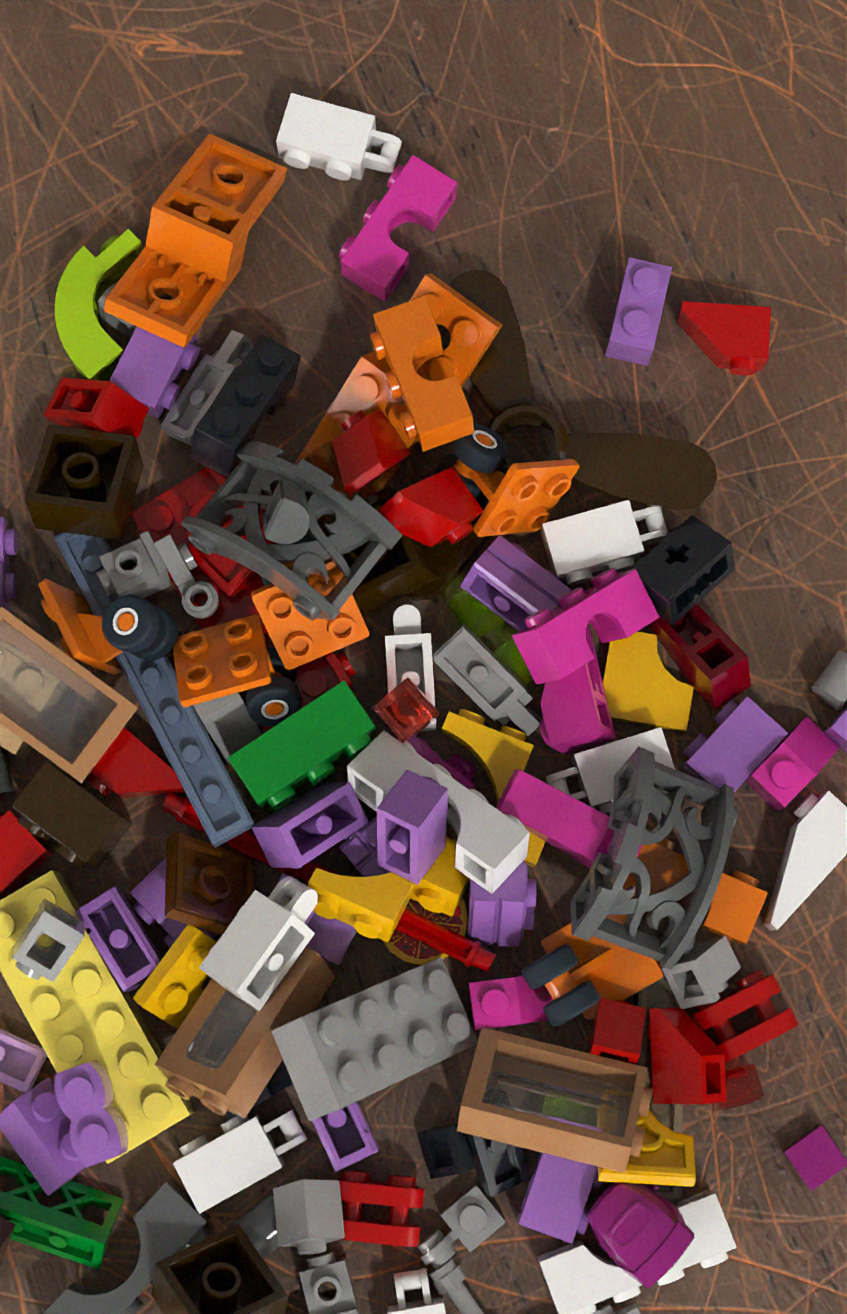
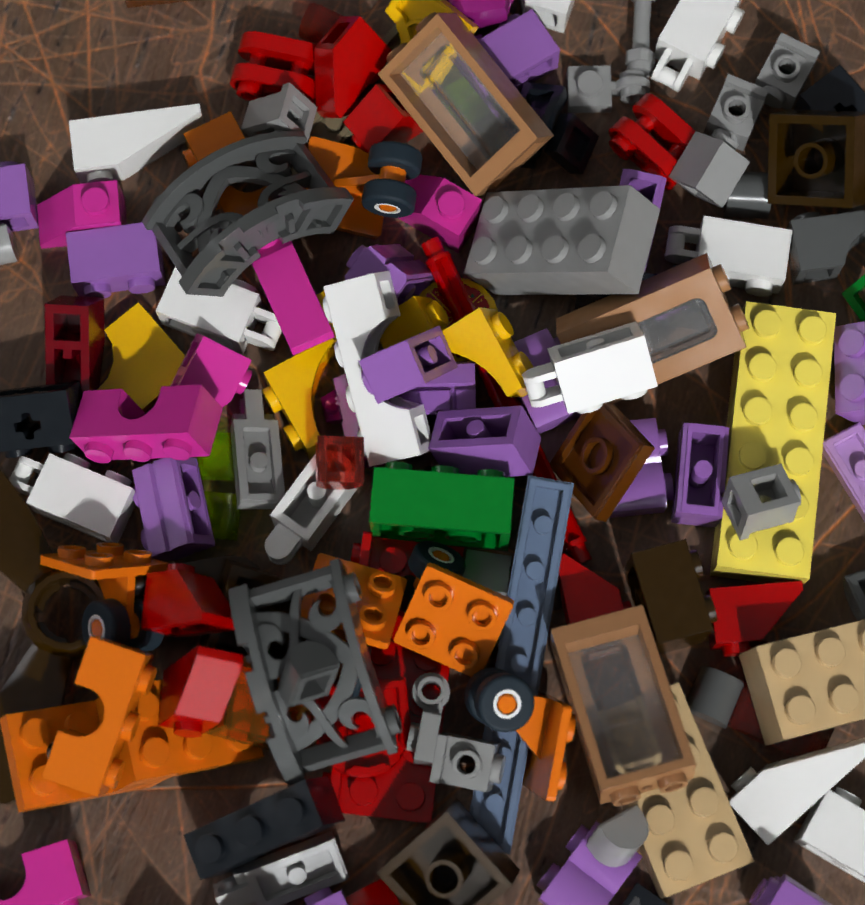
camera: 140 degrees left, 5 degrees down
medium lavender brick [54,1060,128,1167] -> none
yellow plate [133,925,218,1029] -> none

